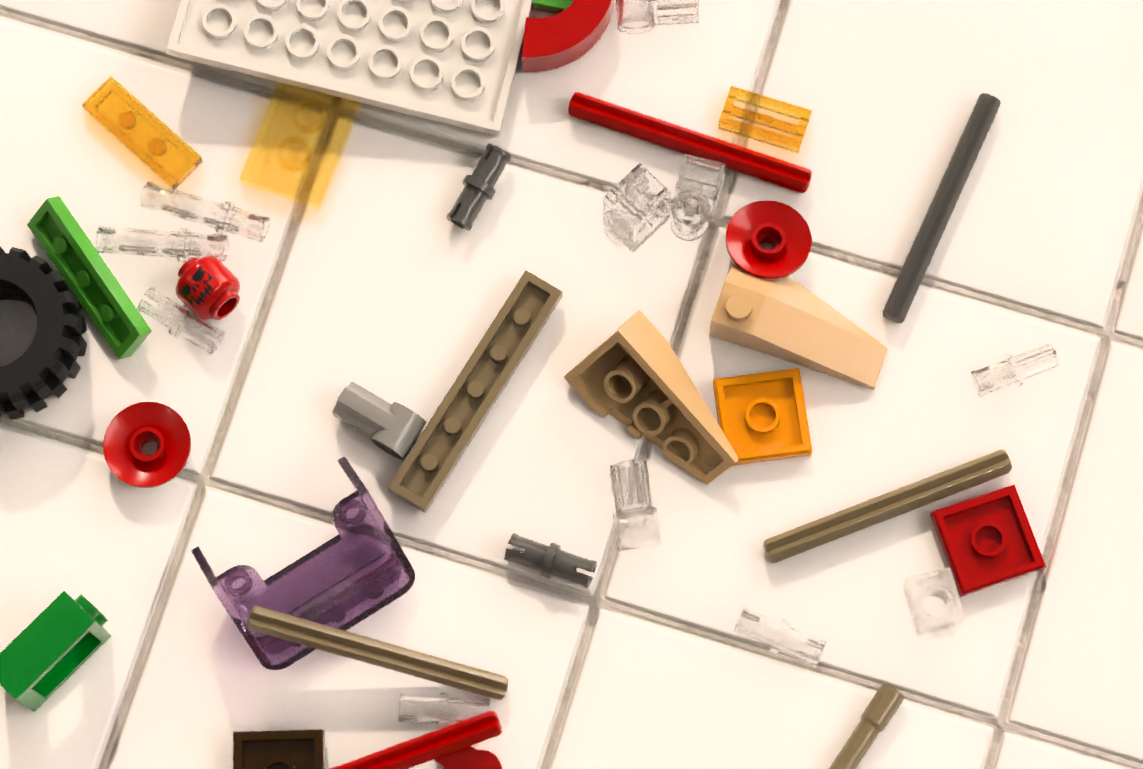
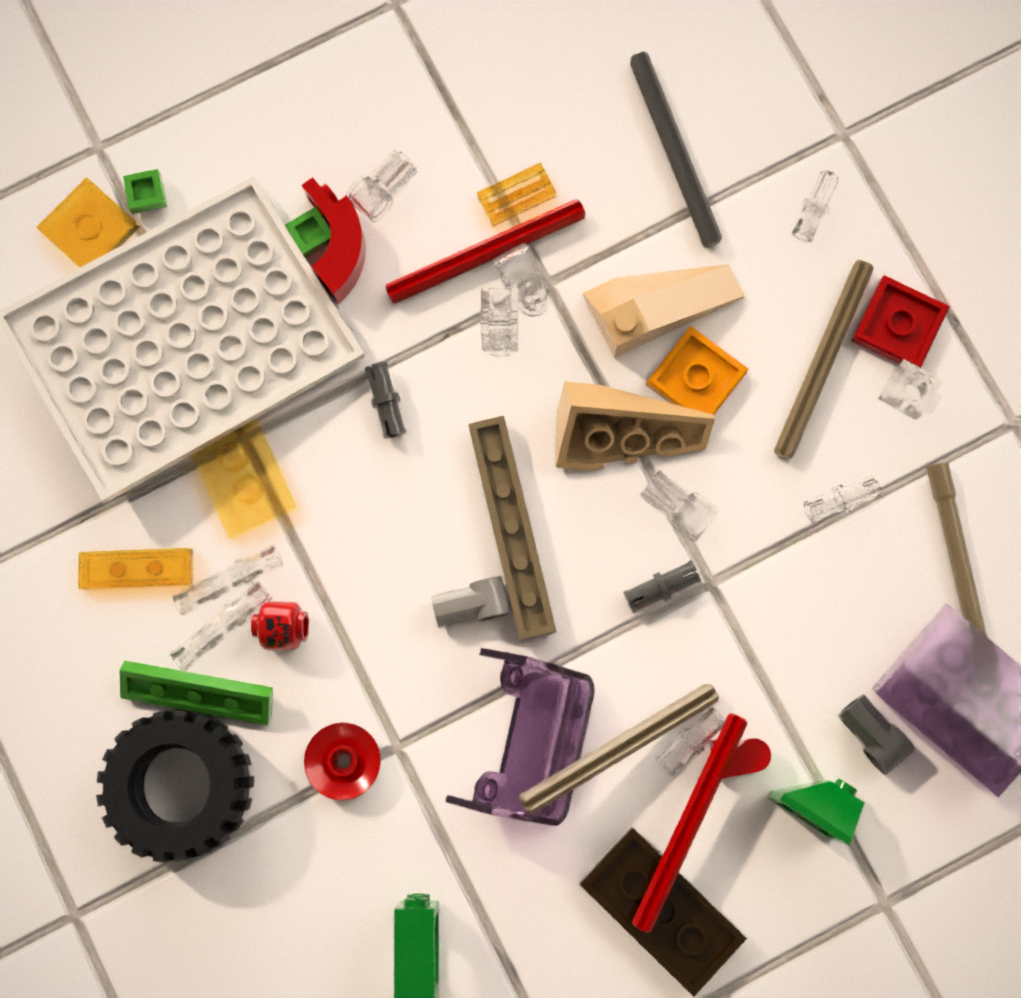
camera: 45 degrees left, 5 degrees up
clear pin [137,287,225,355] -> none
red dish [725,200,812,279] -> none

